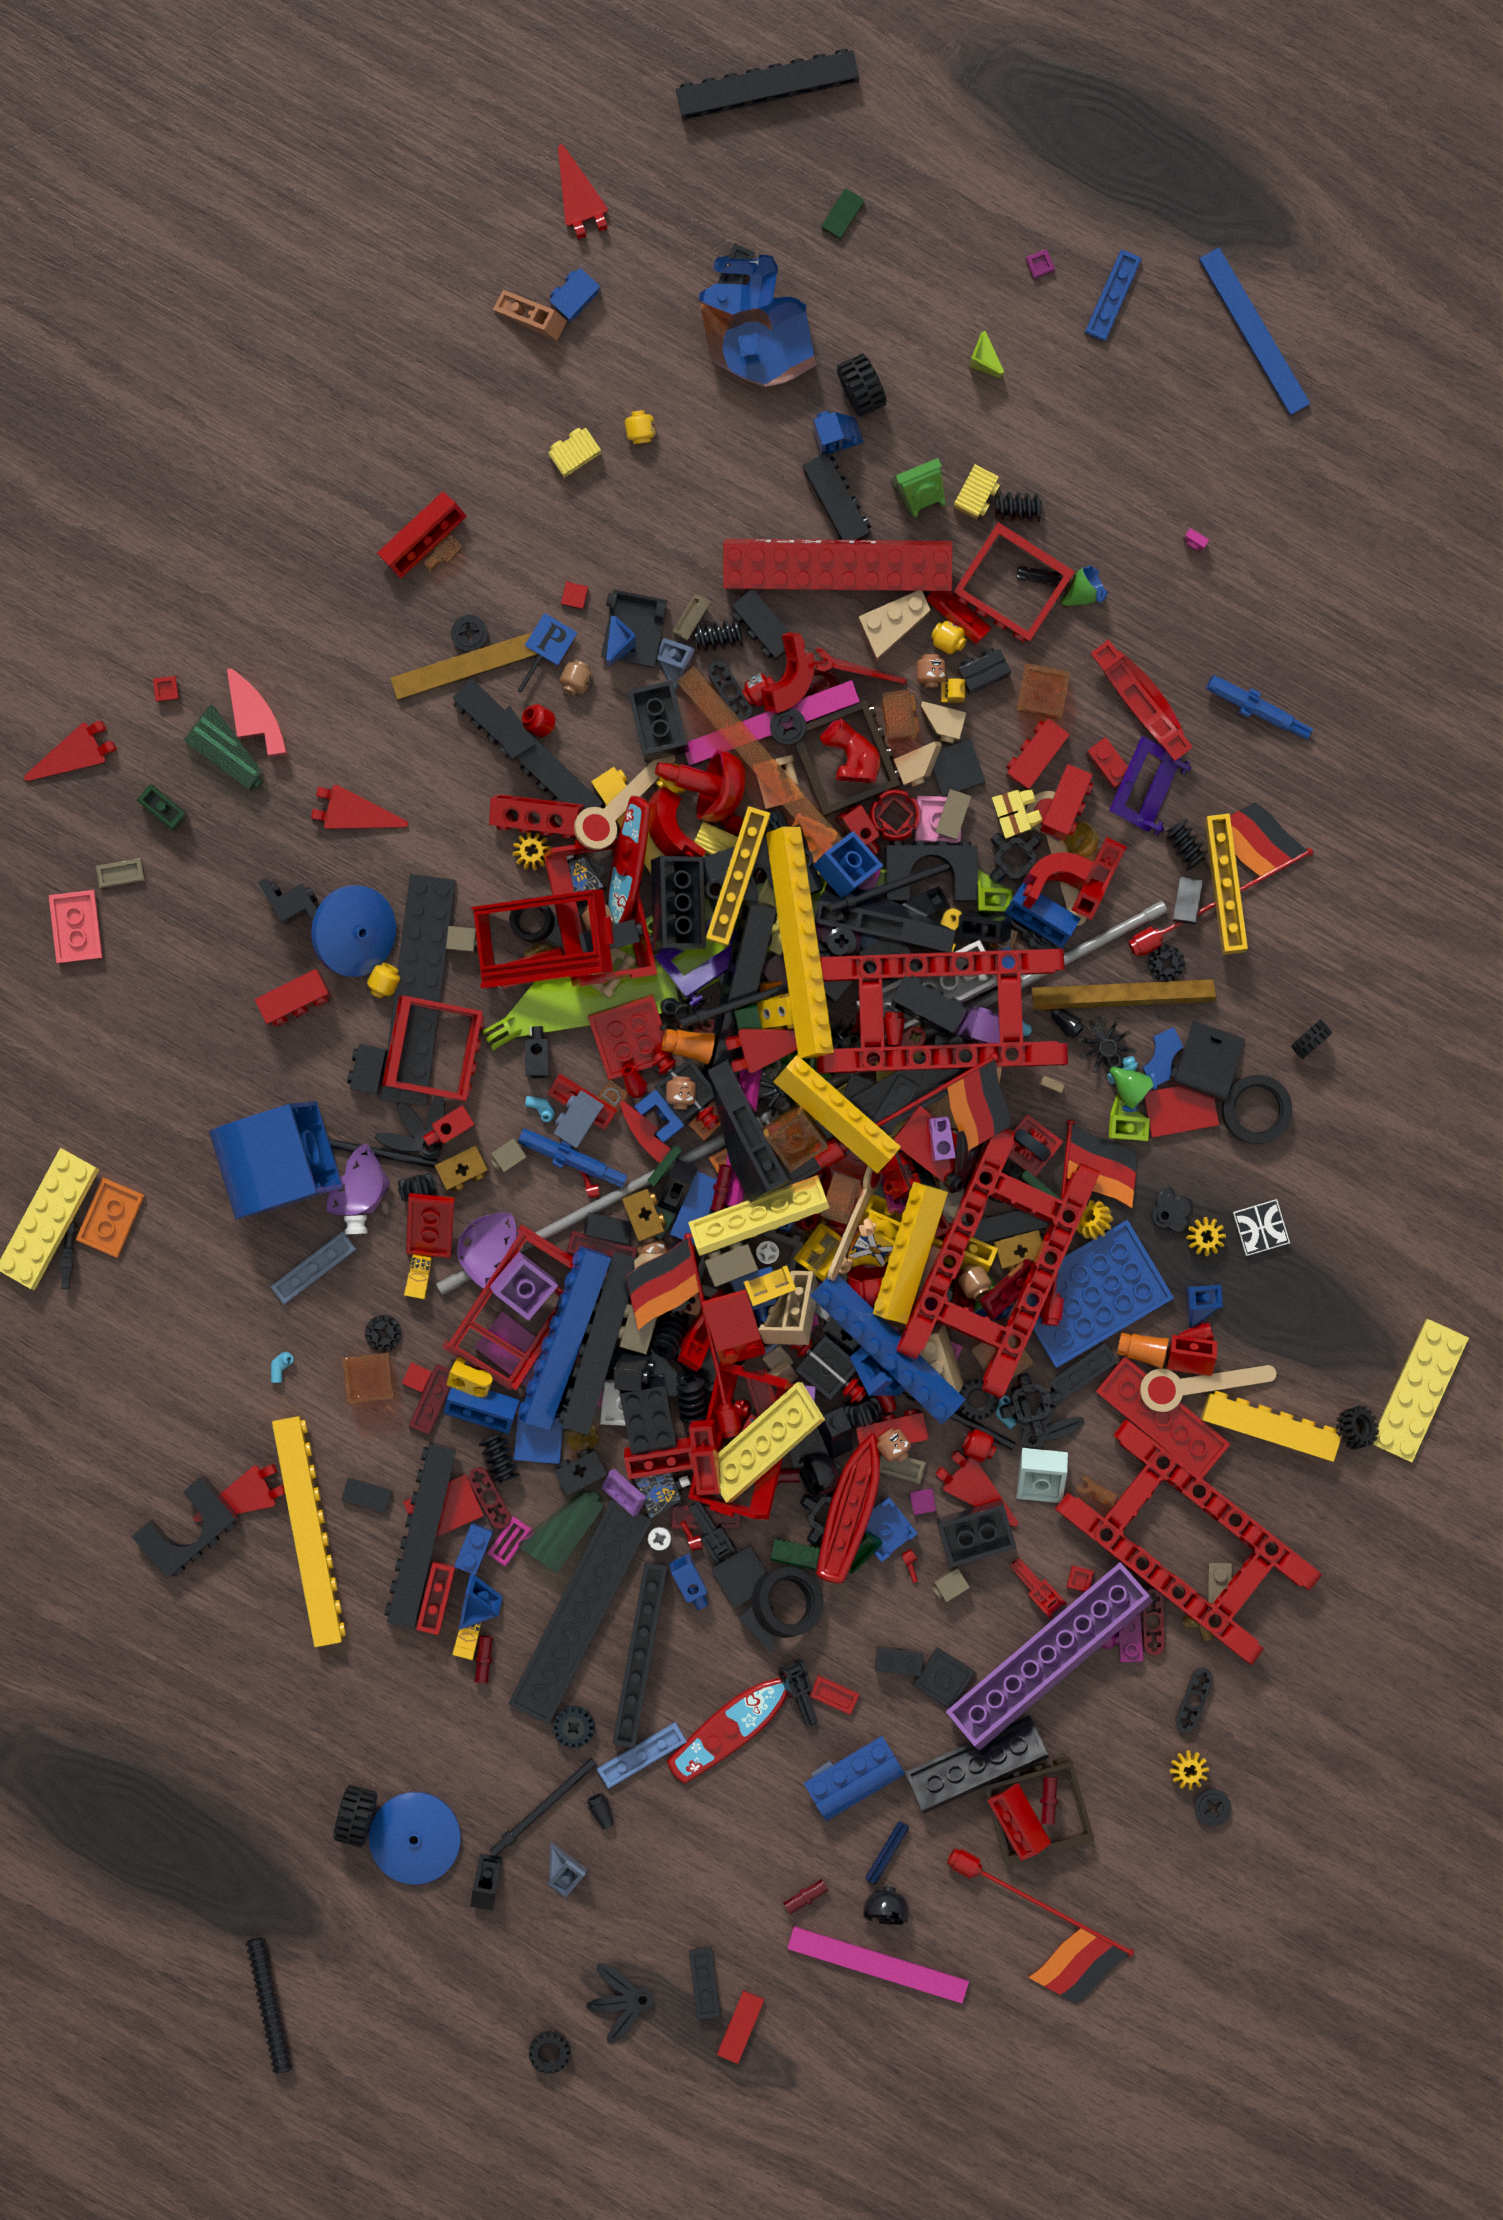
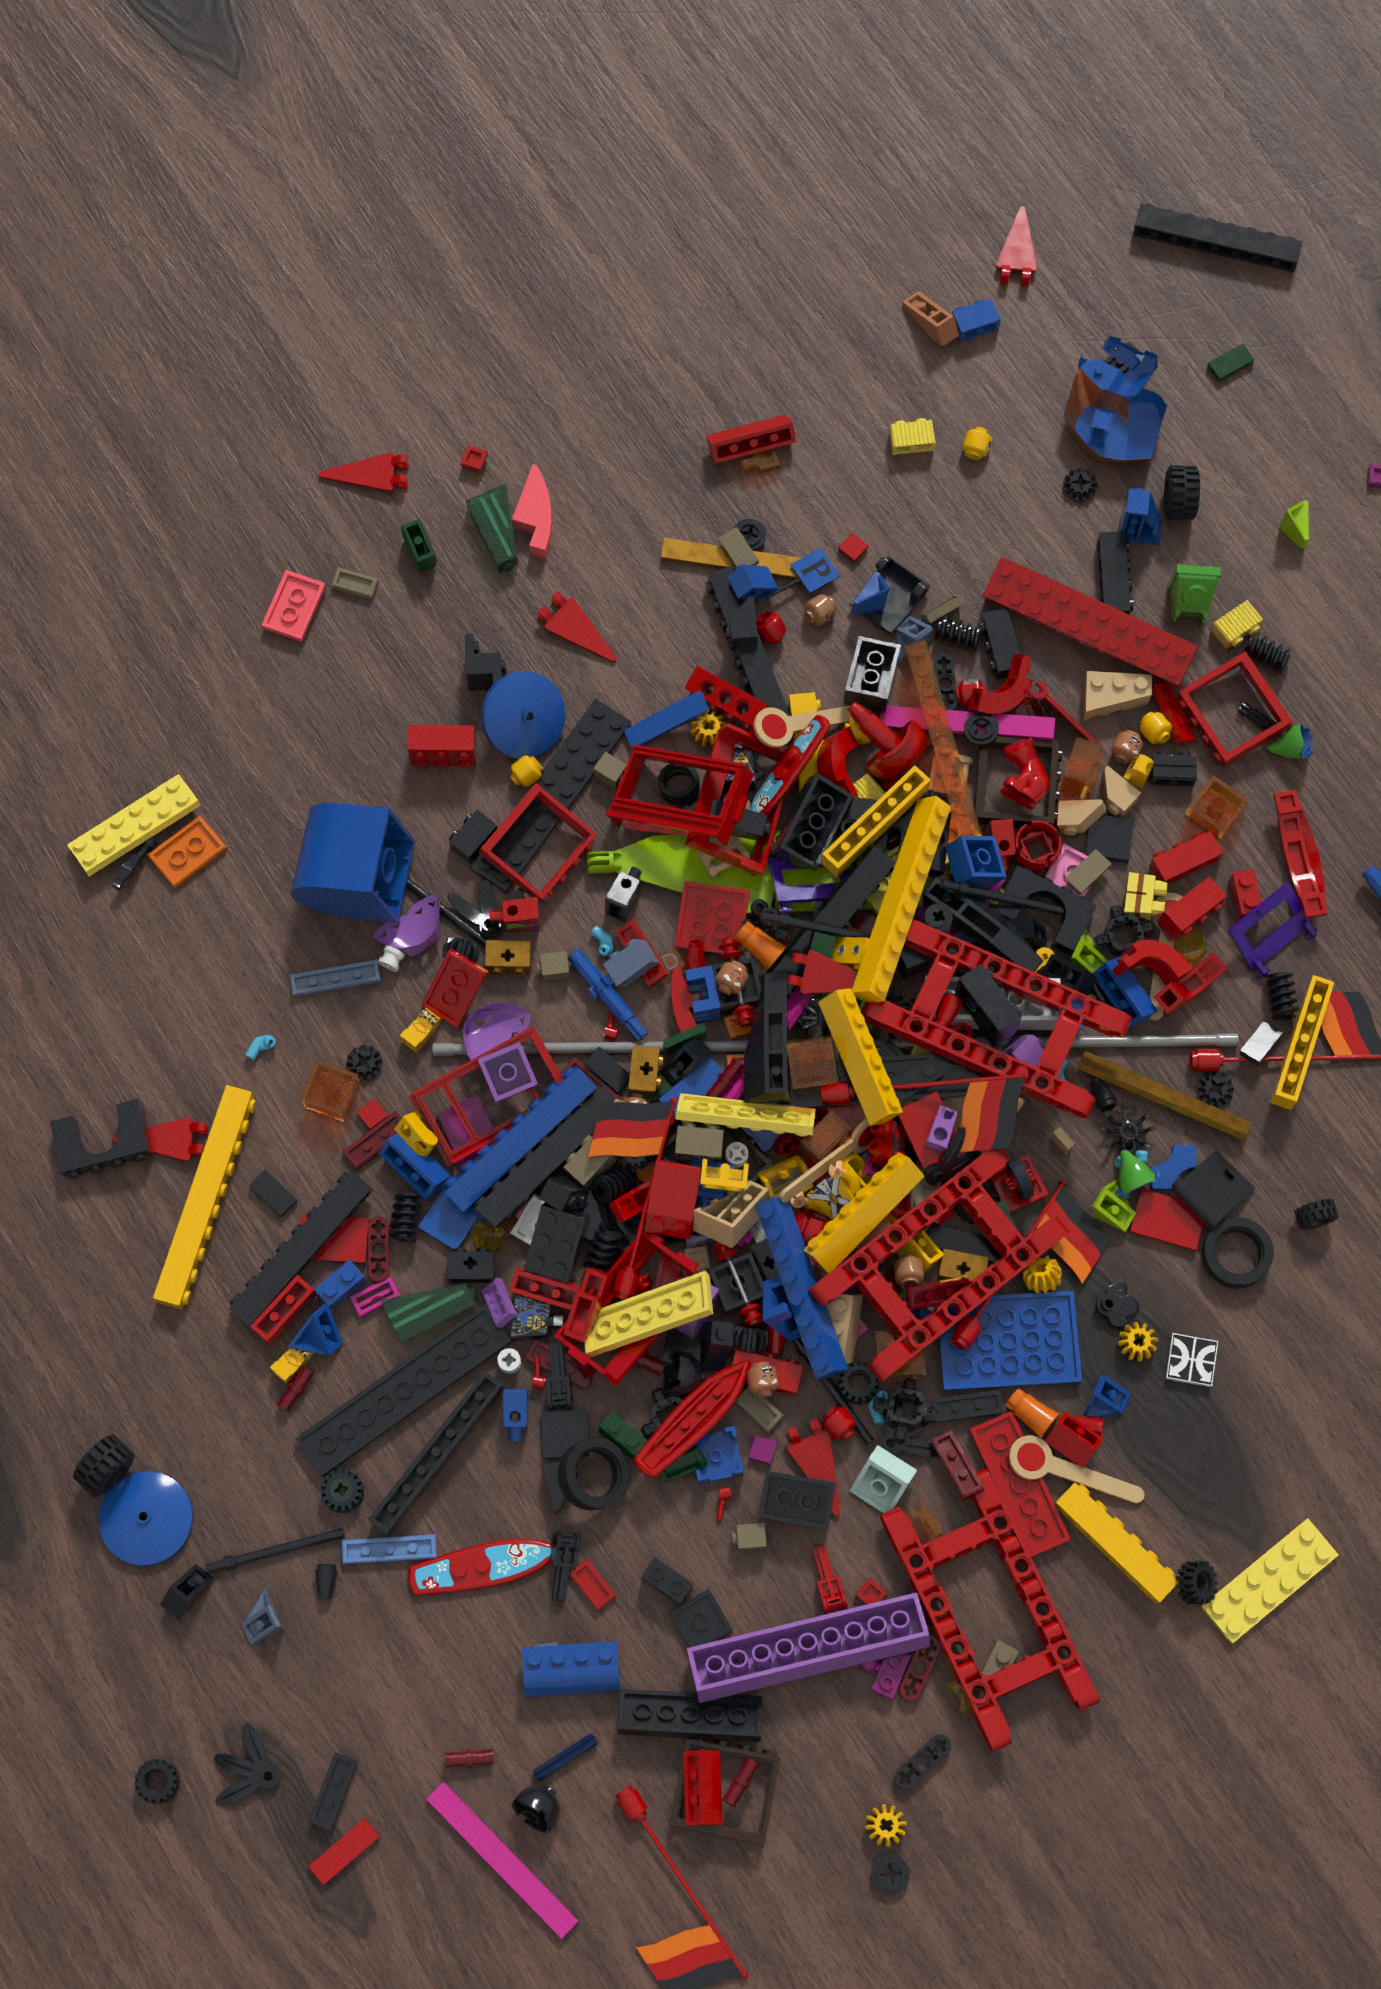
camera: 25 degrees right, 15 degrees down
none -> blue tile [624,690,710,749]
none -> dark tan tile [719,527,759,567]
none -> blue brick [728,564,778,600]
none -> dark red tile [931,1430,984,1501]
none -> black gear [1063,468,1098,501]

